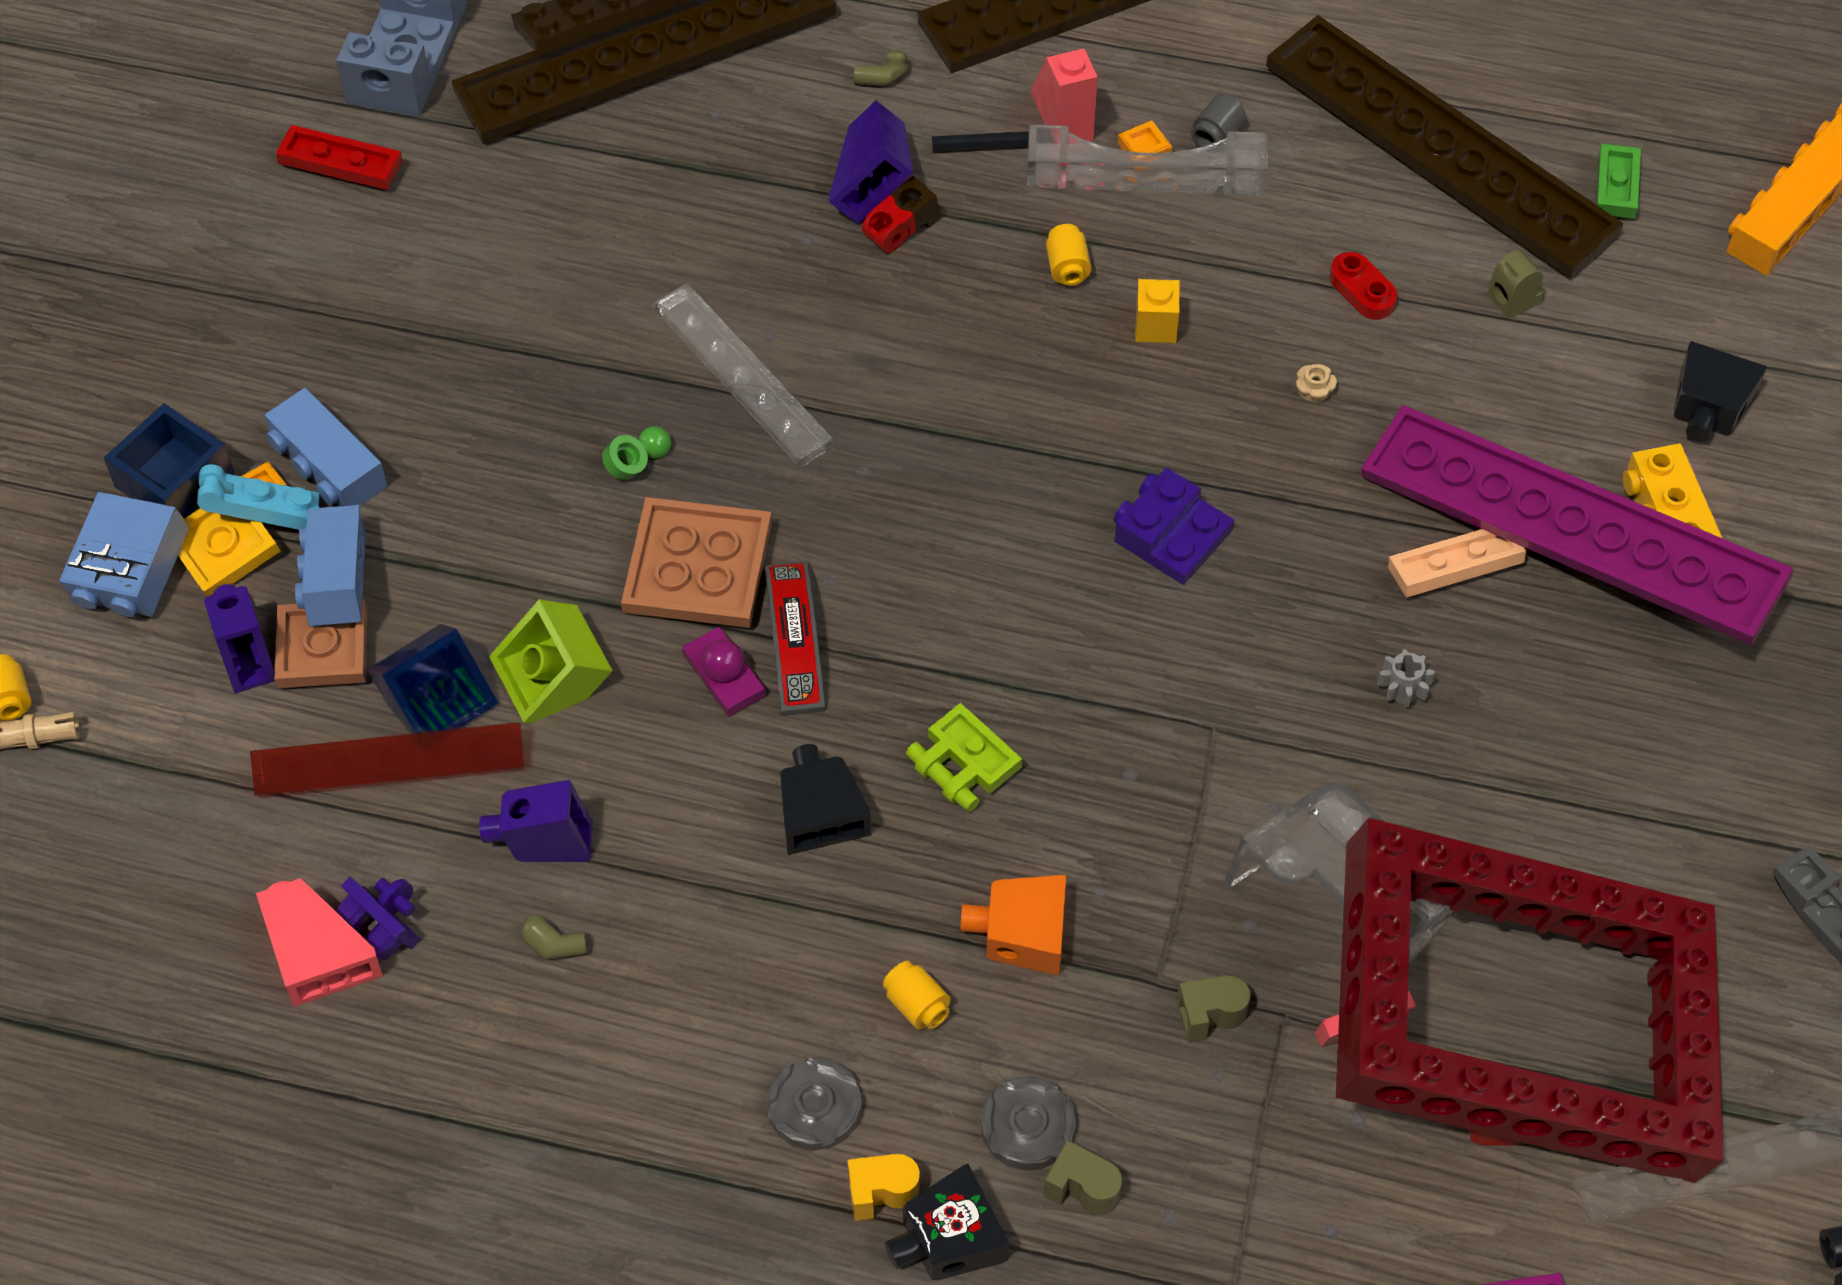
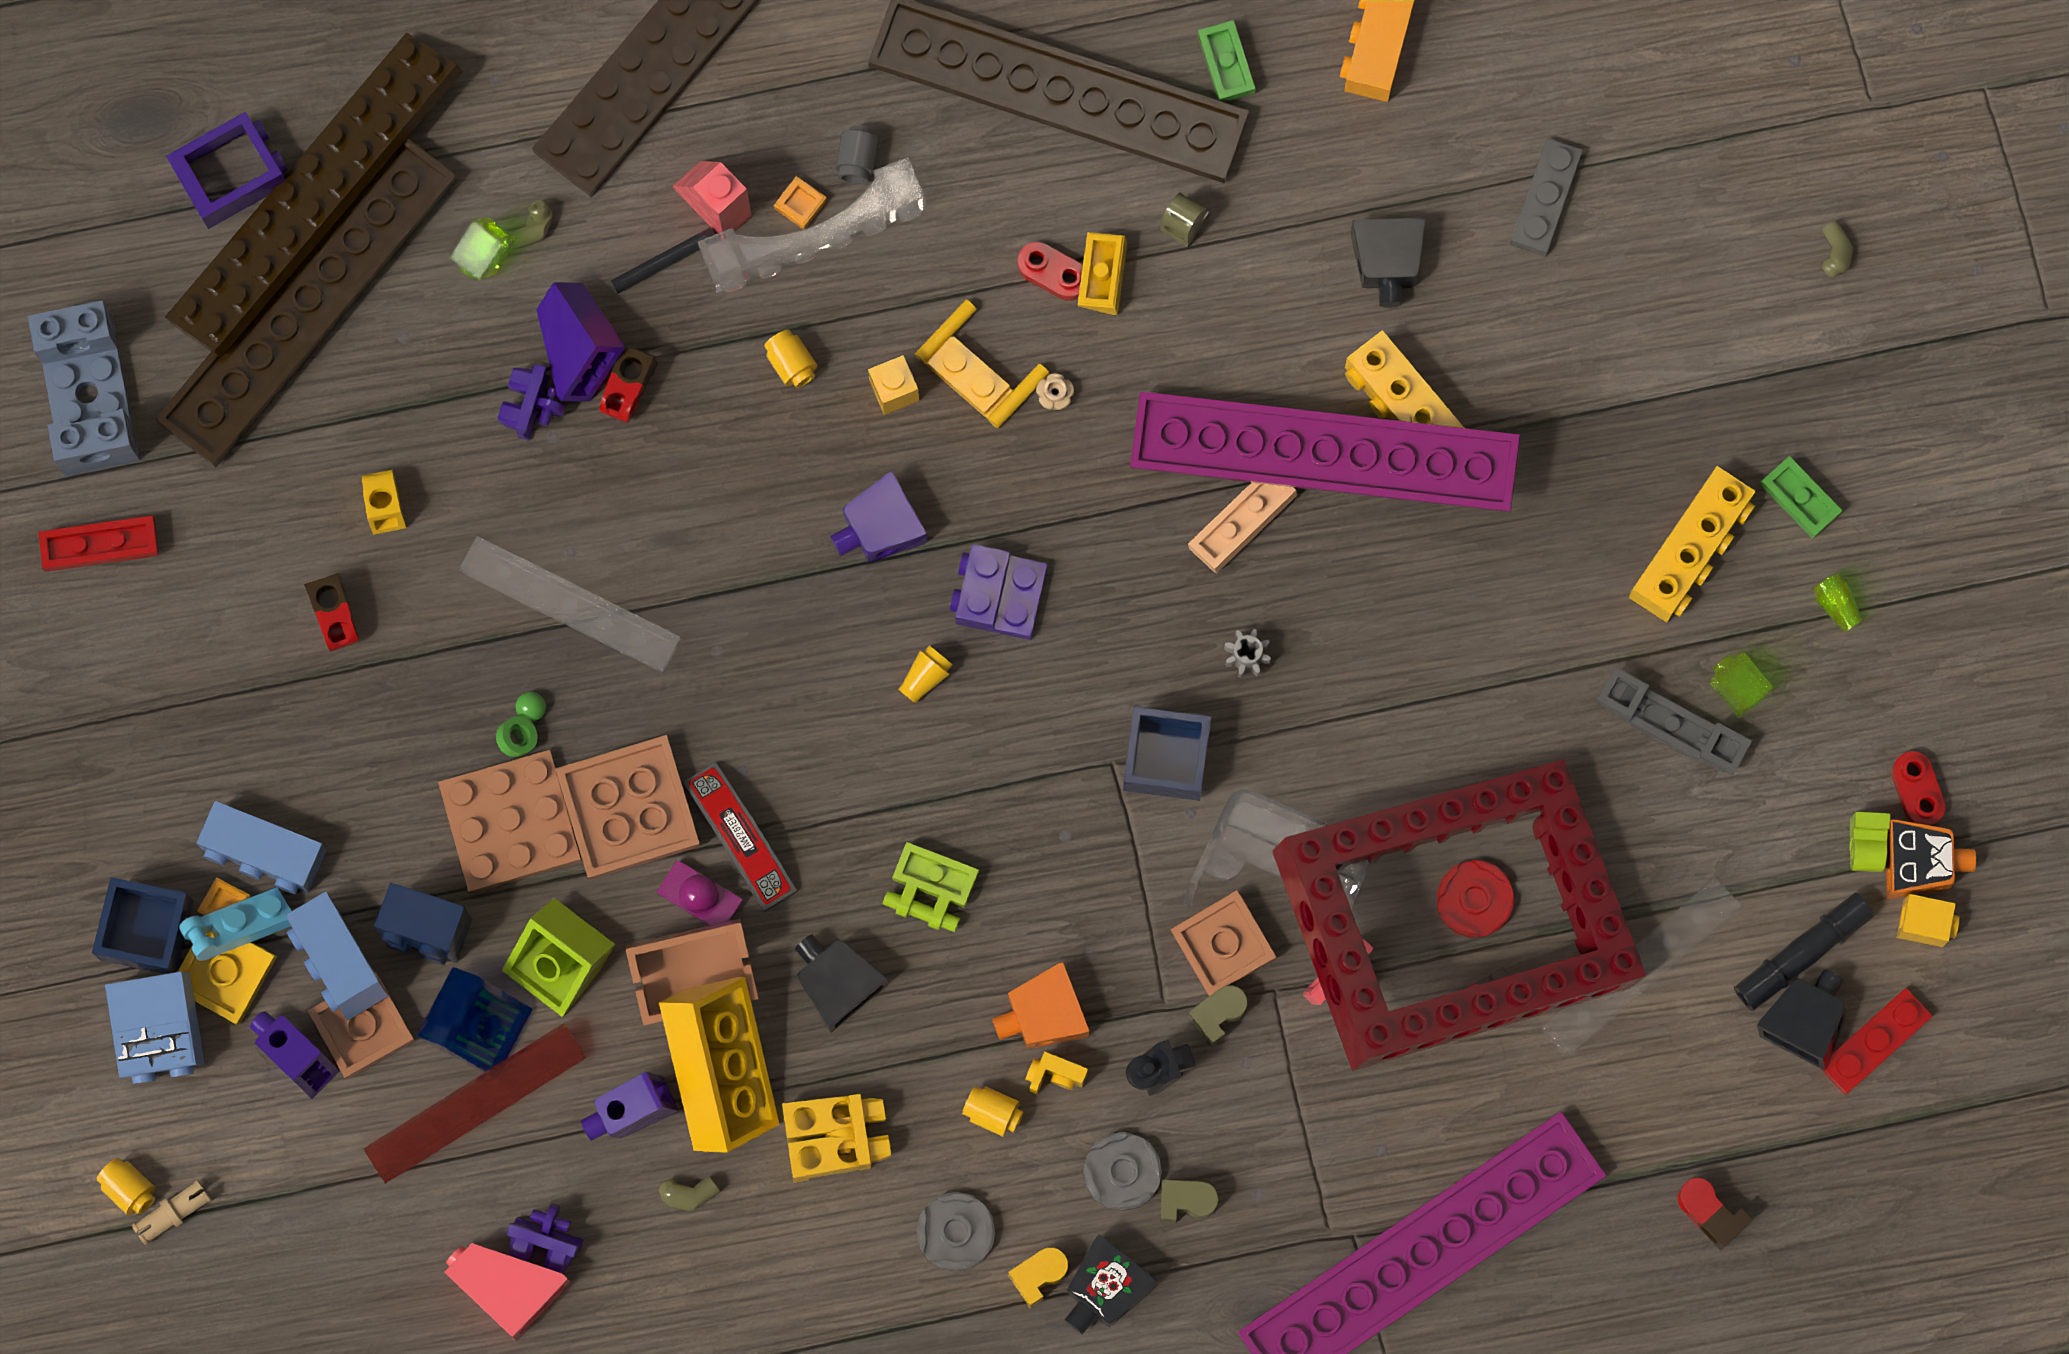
camera: 25 degrees left, 20 degrees up
none -> leg [304,573,360,652]
none -> yellow leg [362,469,406,535]
none -> dark blue piece [374,882,473,966]
none -> nougat plate [438,750,582,894]
none -> clear neon green brick [450,217,517,280]
none -> dark purple hips [498,364,565,441]
none -> nougat piece [626,918,758,1026]
none -> yellow slope [659,977,780,1153]
none -> yellow hips [782,1094,891,1183]
none -> torso [830,471,927,562]
none -> yellow cone [898,645,953,704]
none -> yellow plate [914,300,1050,428]
none -> yellow bracket [1025,1051,1088,1094]
none -> yellow slope [1077,232,1127,315]
none -> piece [1123,706,1211,801]
none -> black hips [1126,1040,1196,1096]
none -> nougat plate [1170,890,1278,996]
none -> red tile [1436,860,1514,938]

